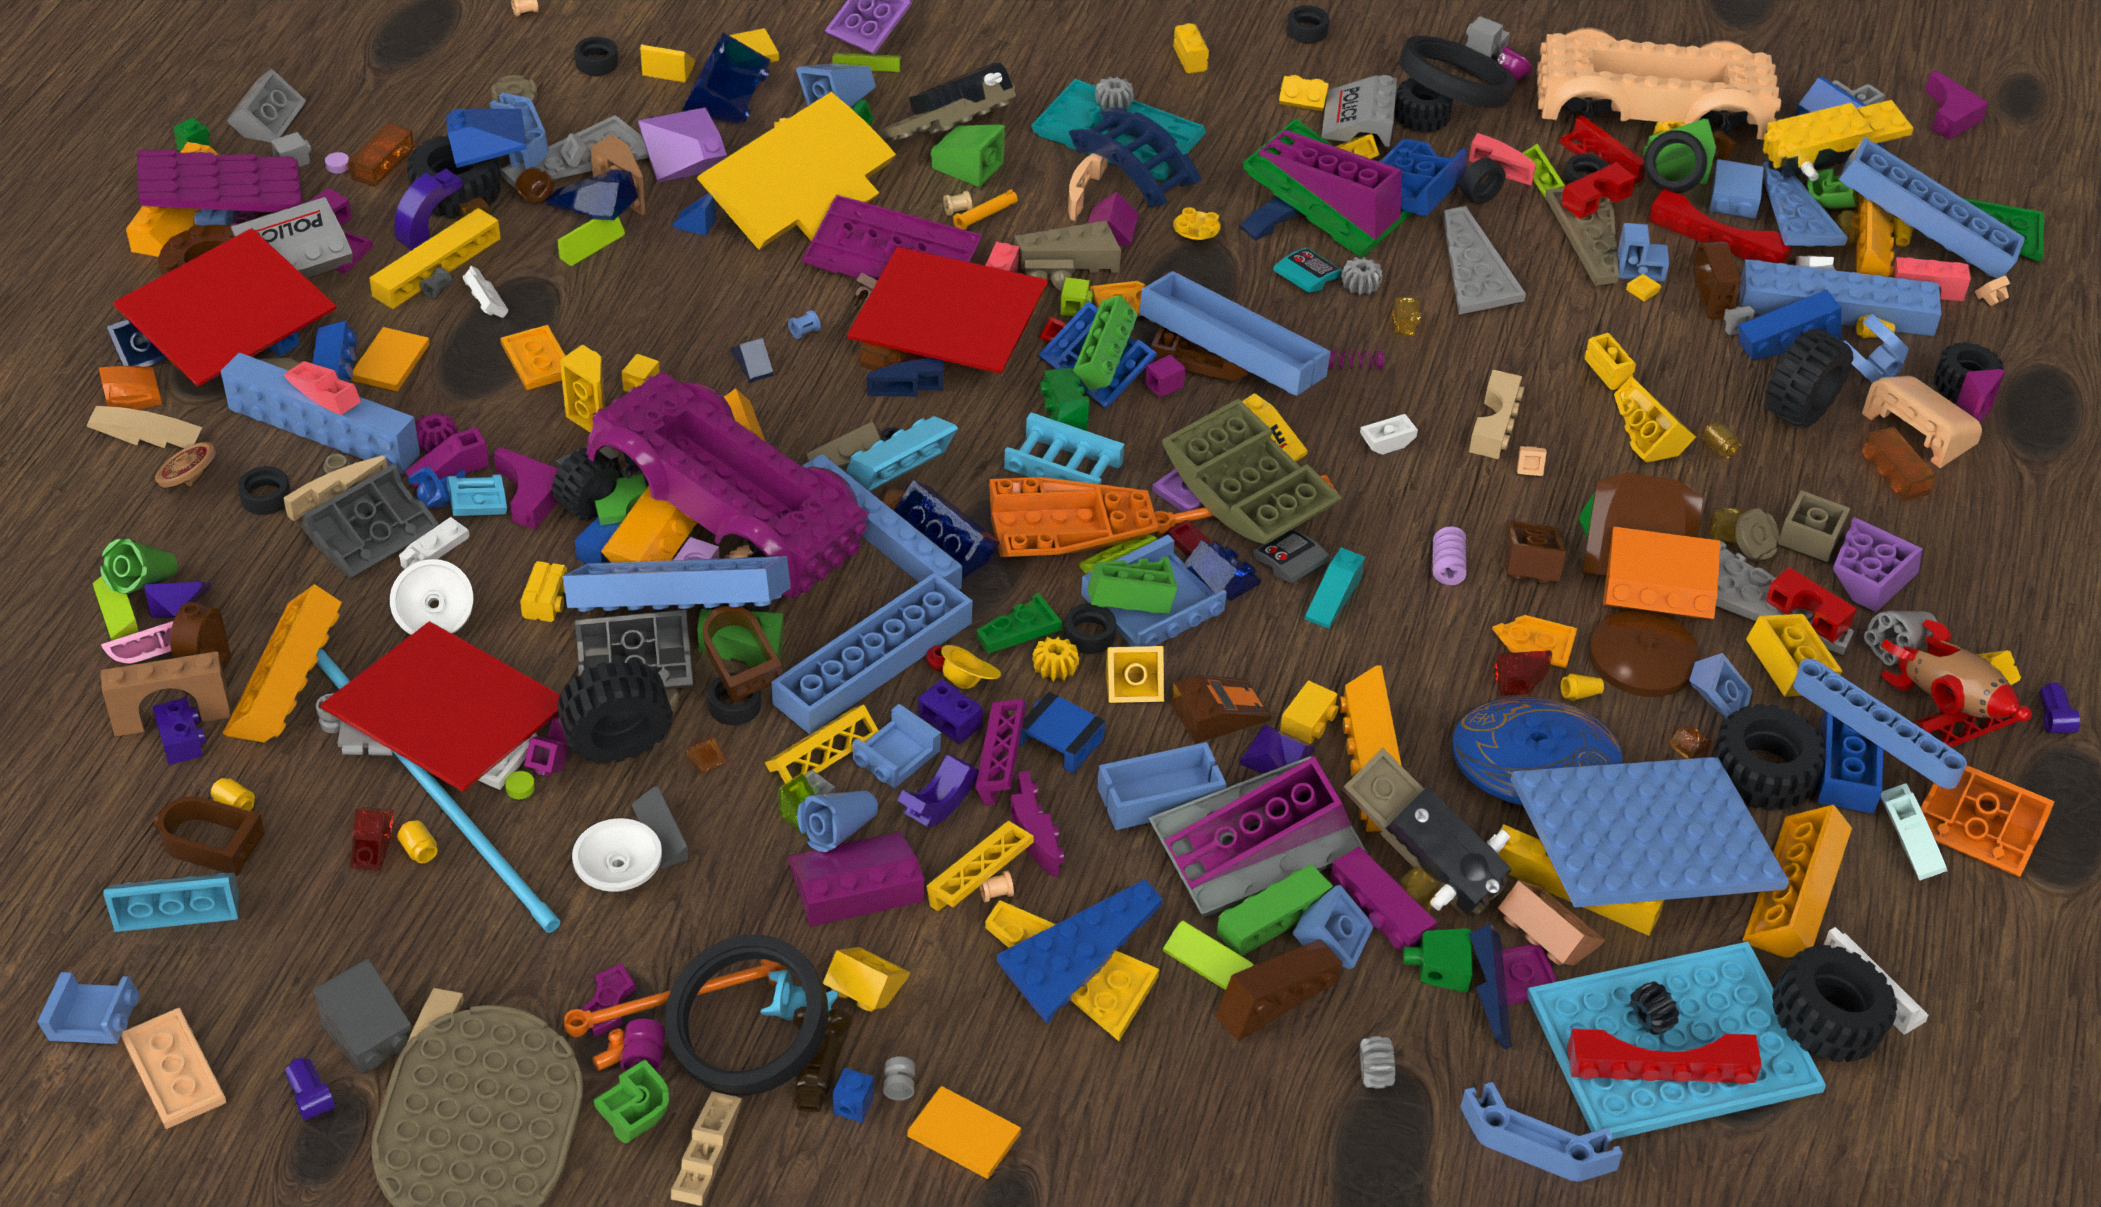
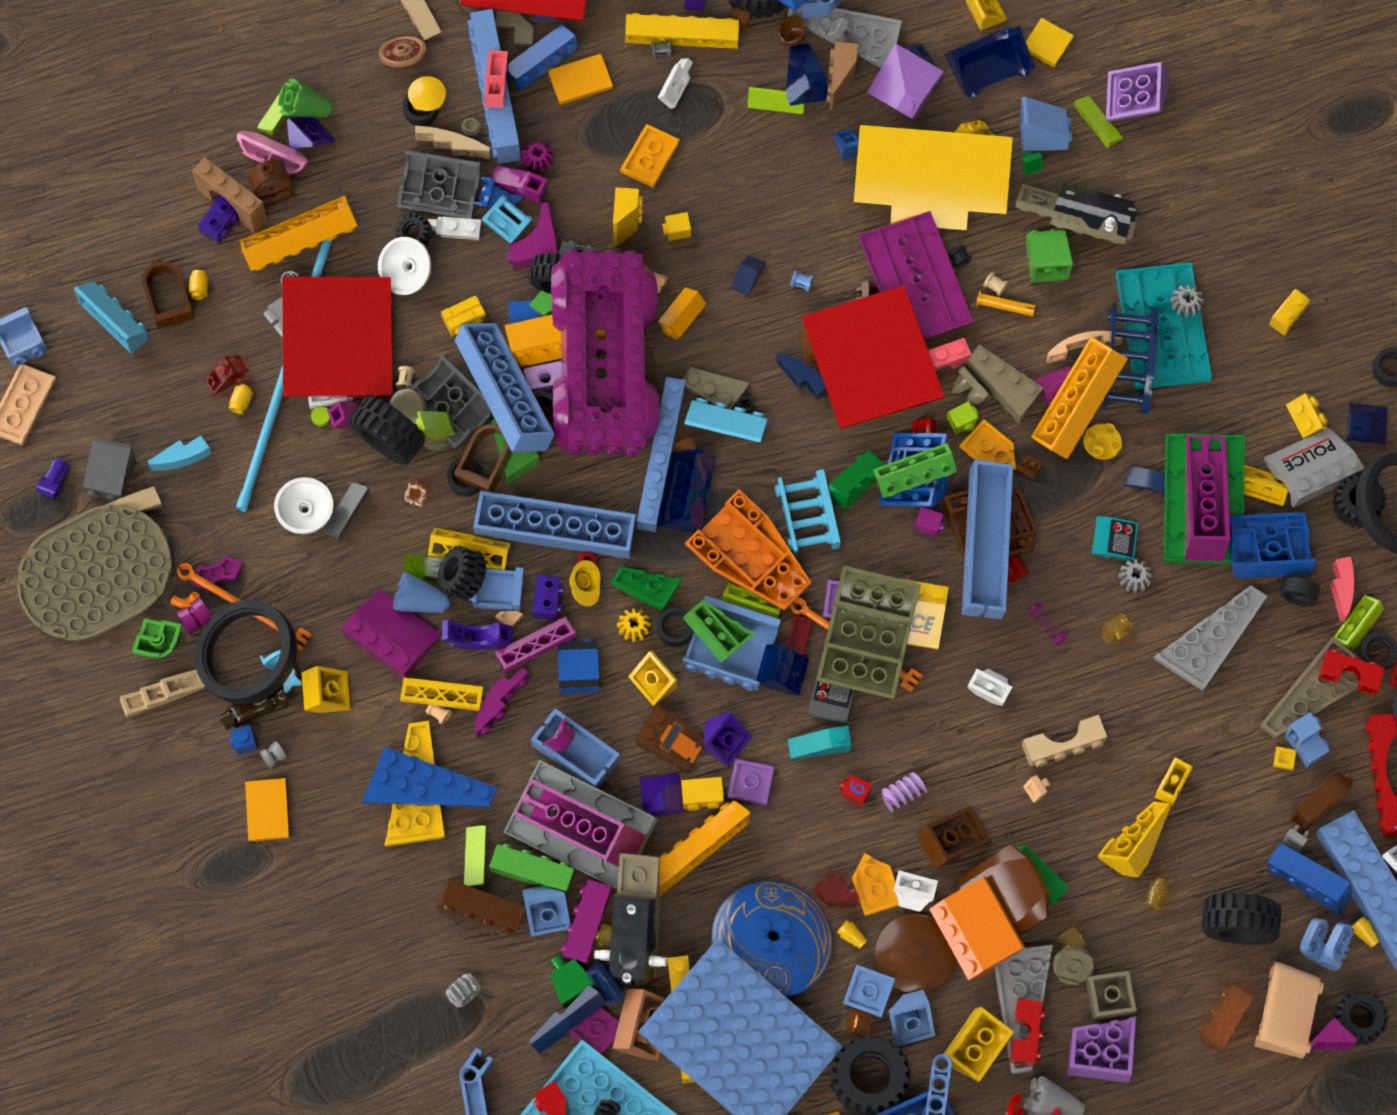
camera: 55 degrees right, 25 degrees up
none -> medium azure slope [147,435,211,471]
none -> black tyre [395,213,433,245]
none -> tan bush [396,366,415,390]
none -> yellow dish [408,76,446,111]
none -> lime slope [416,411,456,441]
none -> black tyre [438,546,486,600]
none -> light nougat tile [495,610,523,628]
none -> magenta helmet [542,717,575,752]
none -> dark blue panel [586,959,626,1006]
none -> dark purple slope [704,711,752,767]
none -> medium lavender tile [727,759,775,806]
none -> red brick [839,774,872,807]
none -> medium blue plate [843,965,895,1018]
none -> white slope [894,871,938,912]
none -> black wheel [948,245,972,268]
none -> light orange slope [1031,337,1128,459]
none -> clear blue slope [1346,403,1388,445]

